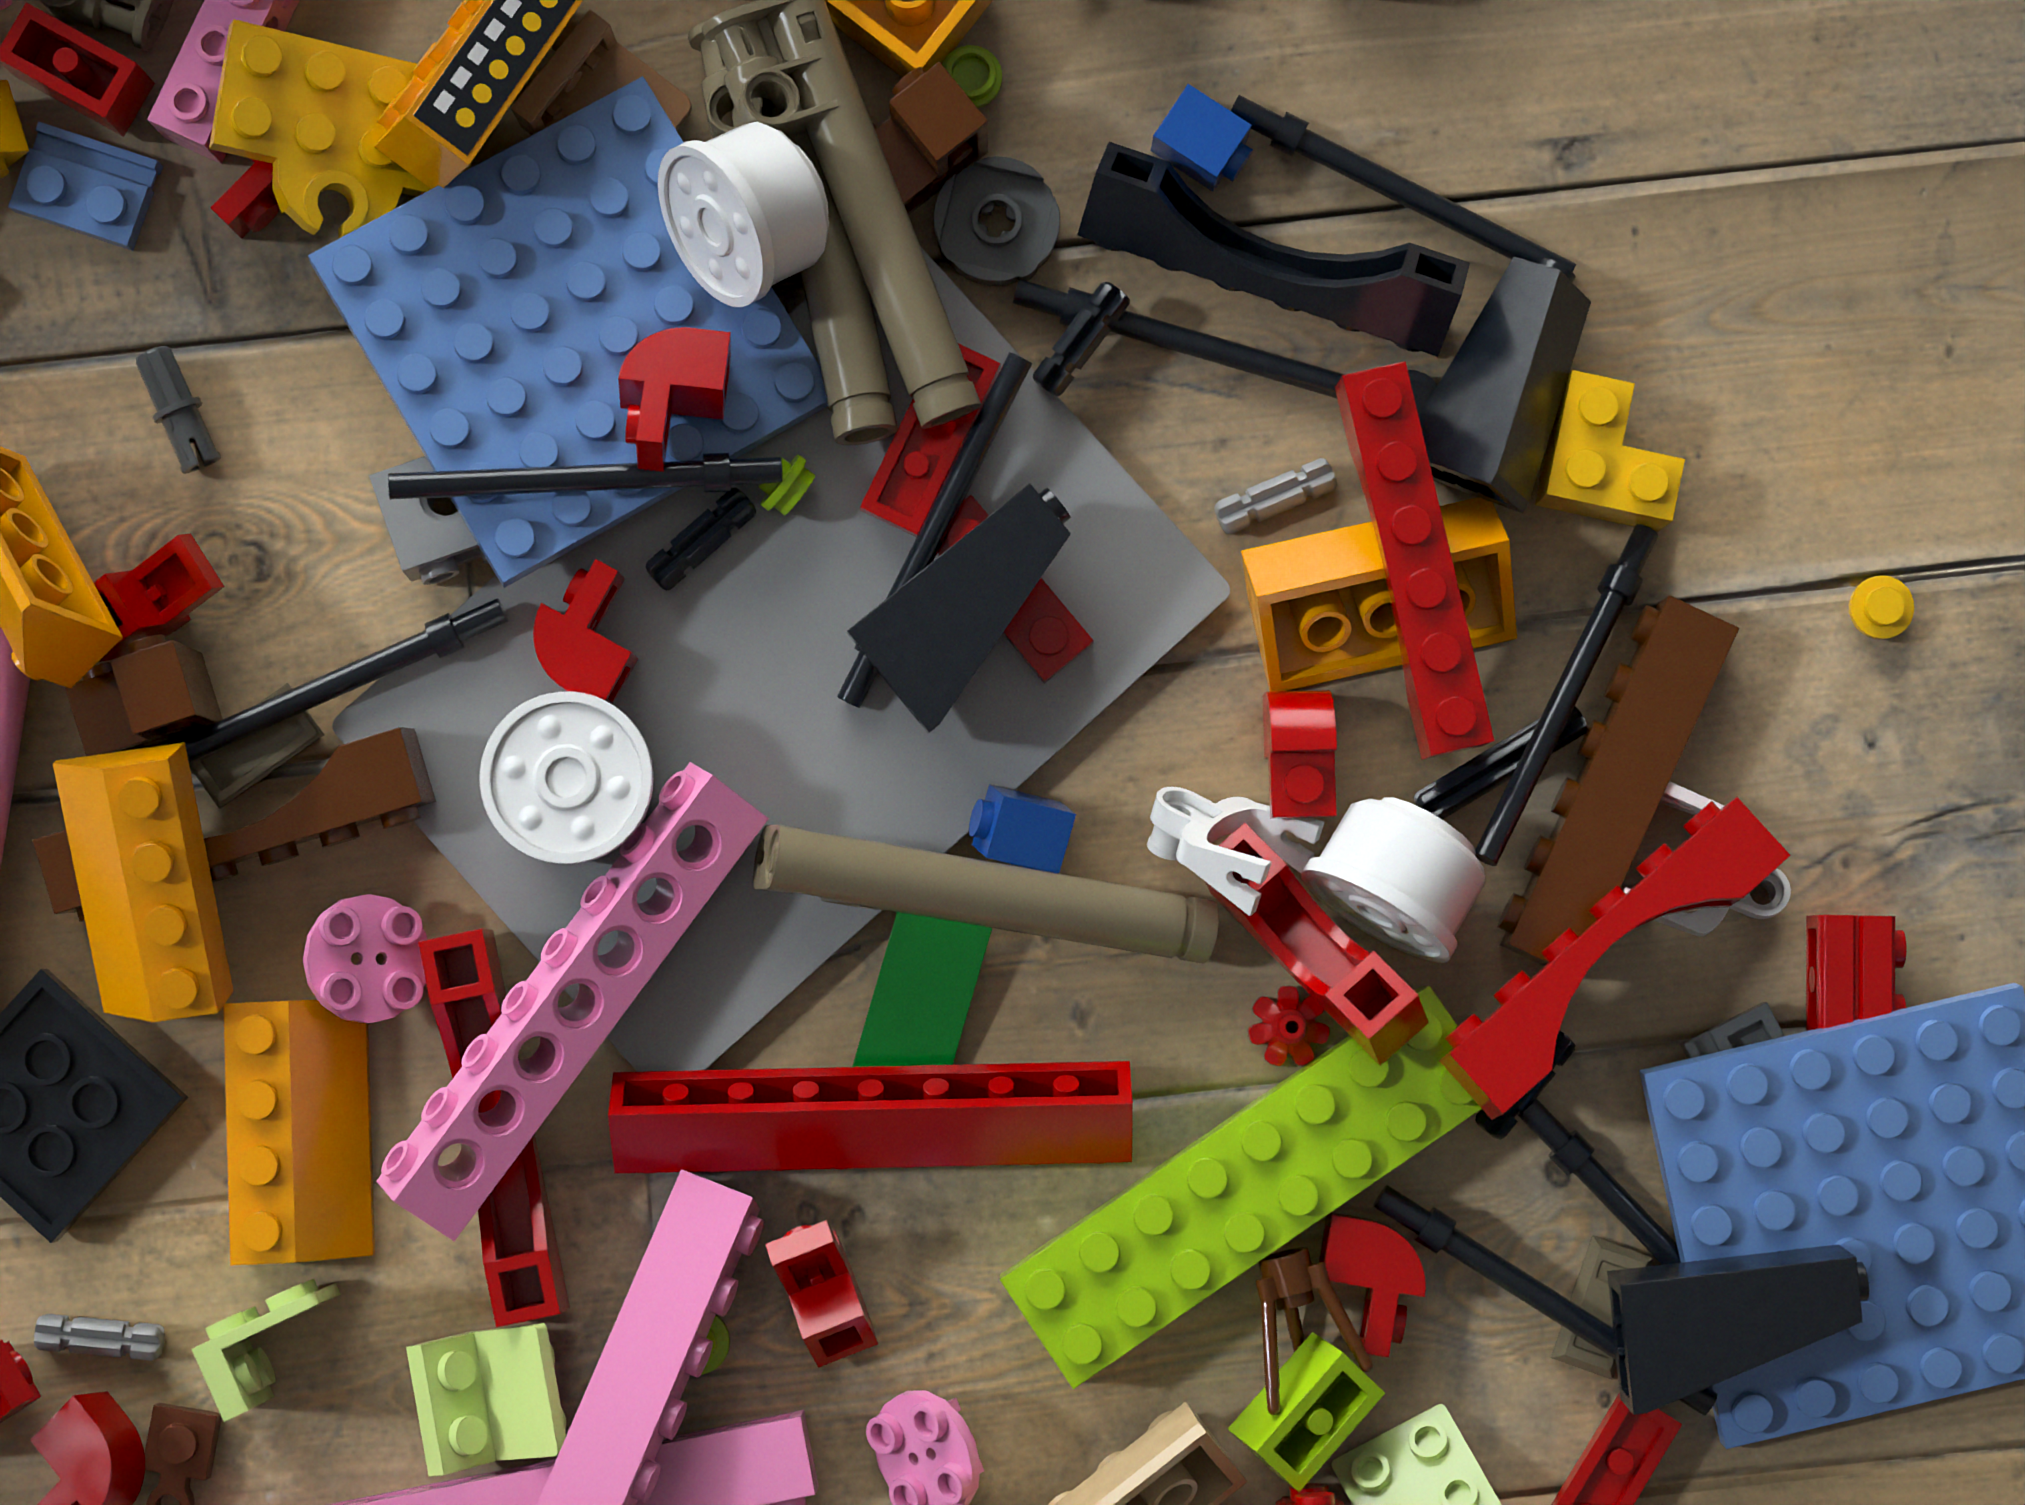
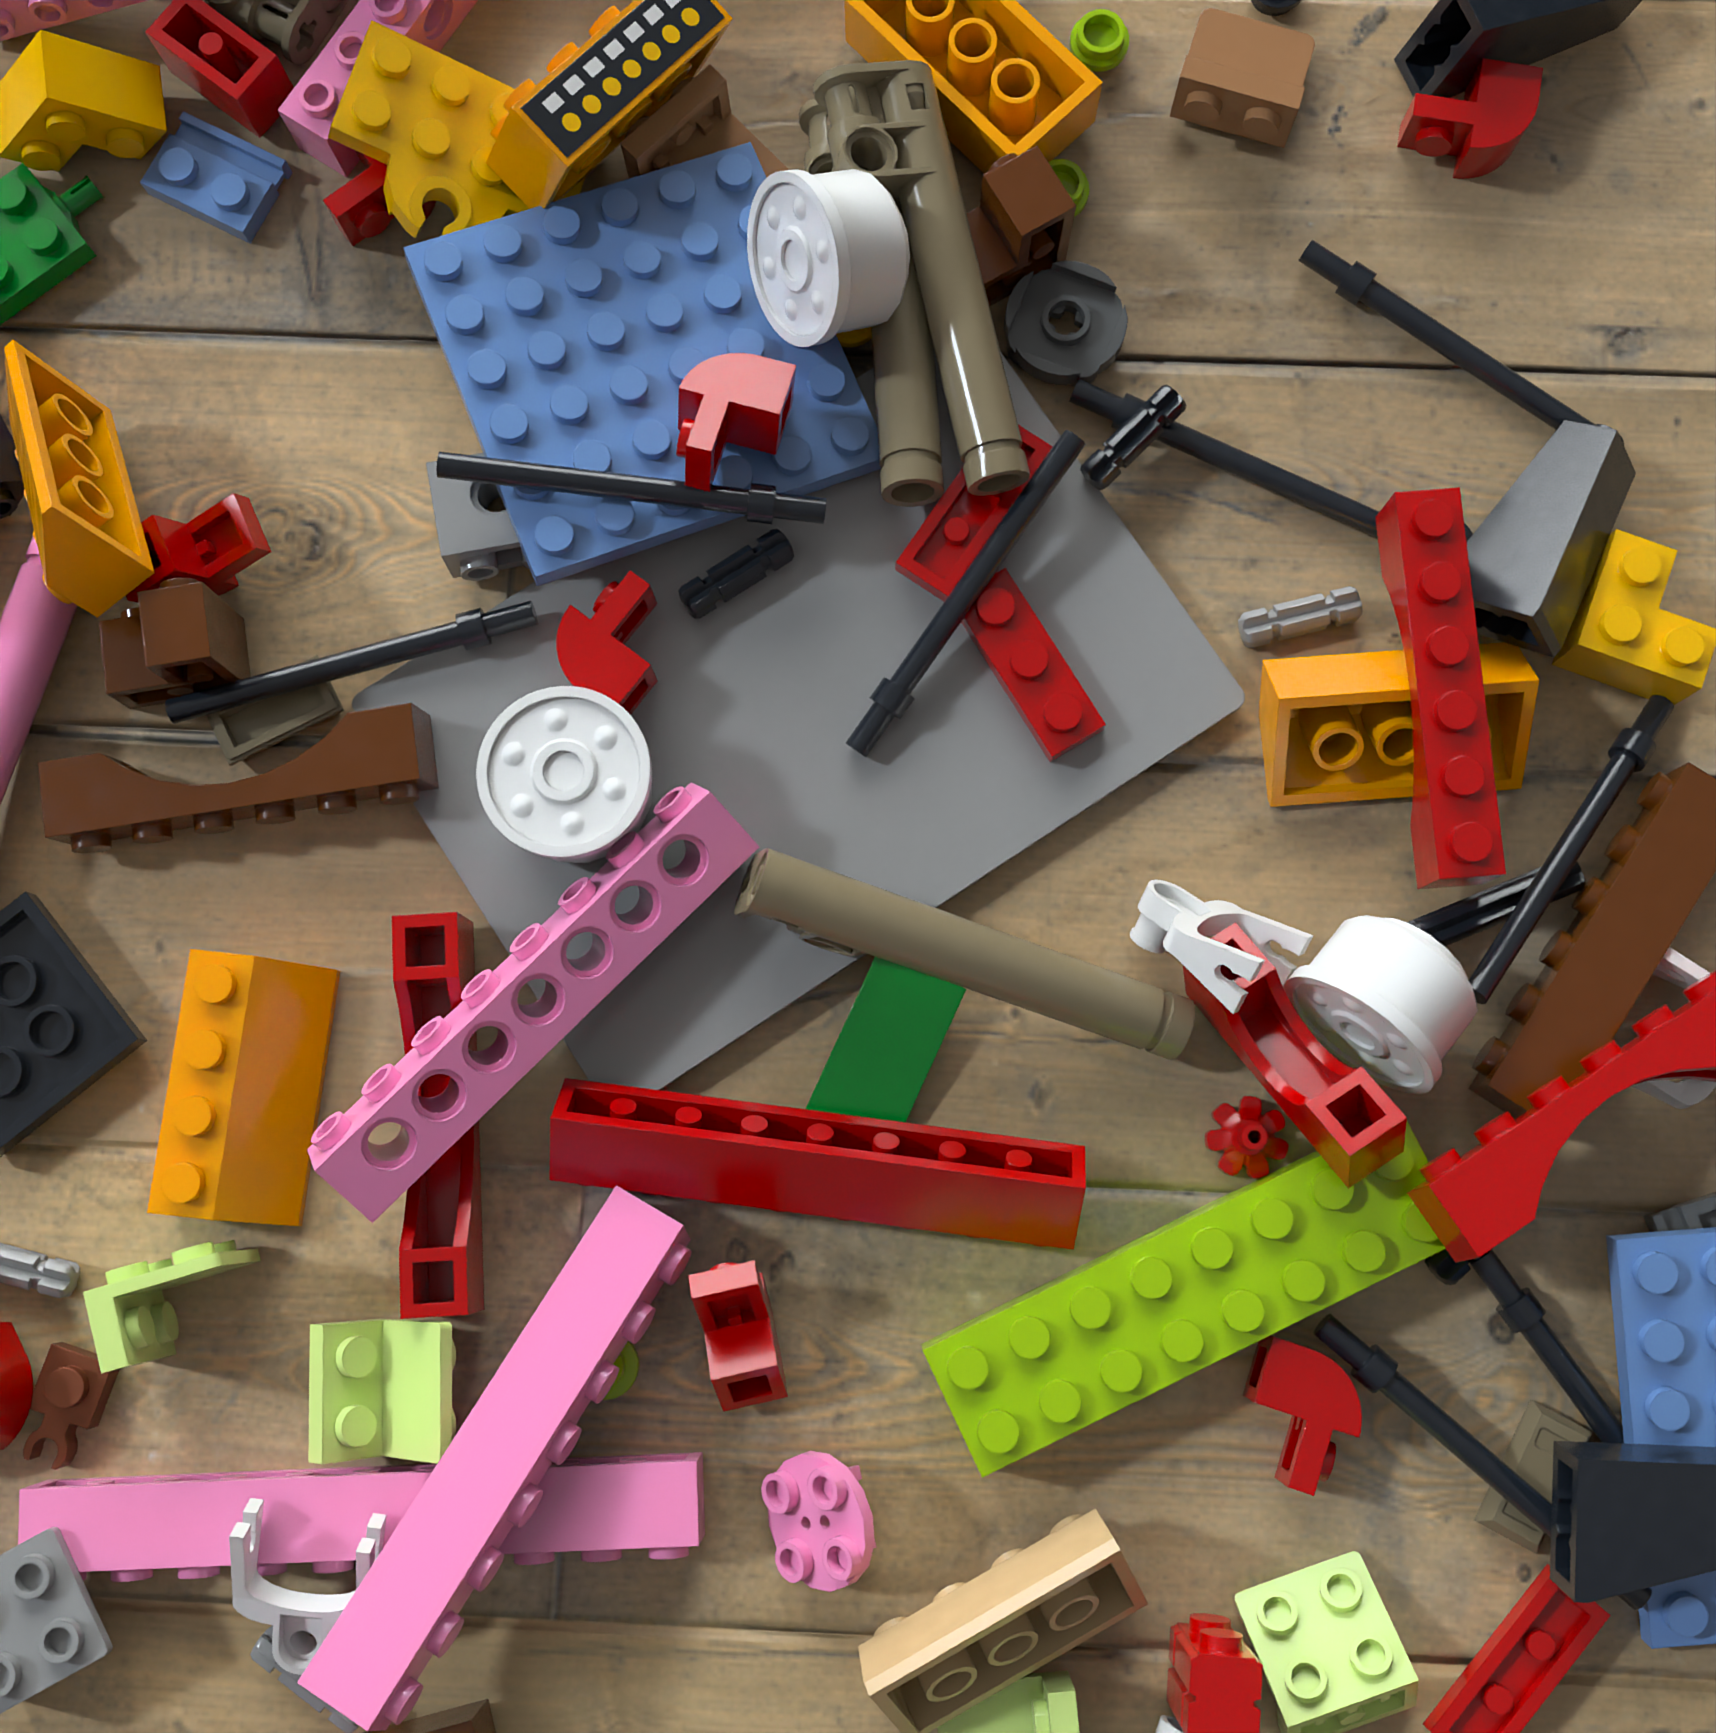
camera: 15 degrees right, 5 degrees down
light orange slope [53,742,234,1022] -> none
dark grey axle [136,346,221,474] -> none
bright pink plate [303,894,427,1024] -> none
lime plate [758,454,815,515] -> none
black slope [847,483,1071,733] -> none
blue brick [969,784,1076,873] -> none
black arch [1077,142,1470,357] -> none
blue brick [1151,84,1253,192] -> none
lime brick [1228,1332,1385,1492] -> none
reddish brown plant [1255,1247,1373,1415] -> none
red brick [1263,690,1337,819] -> none

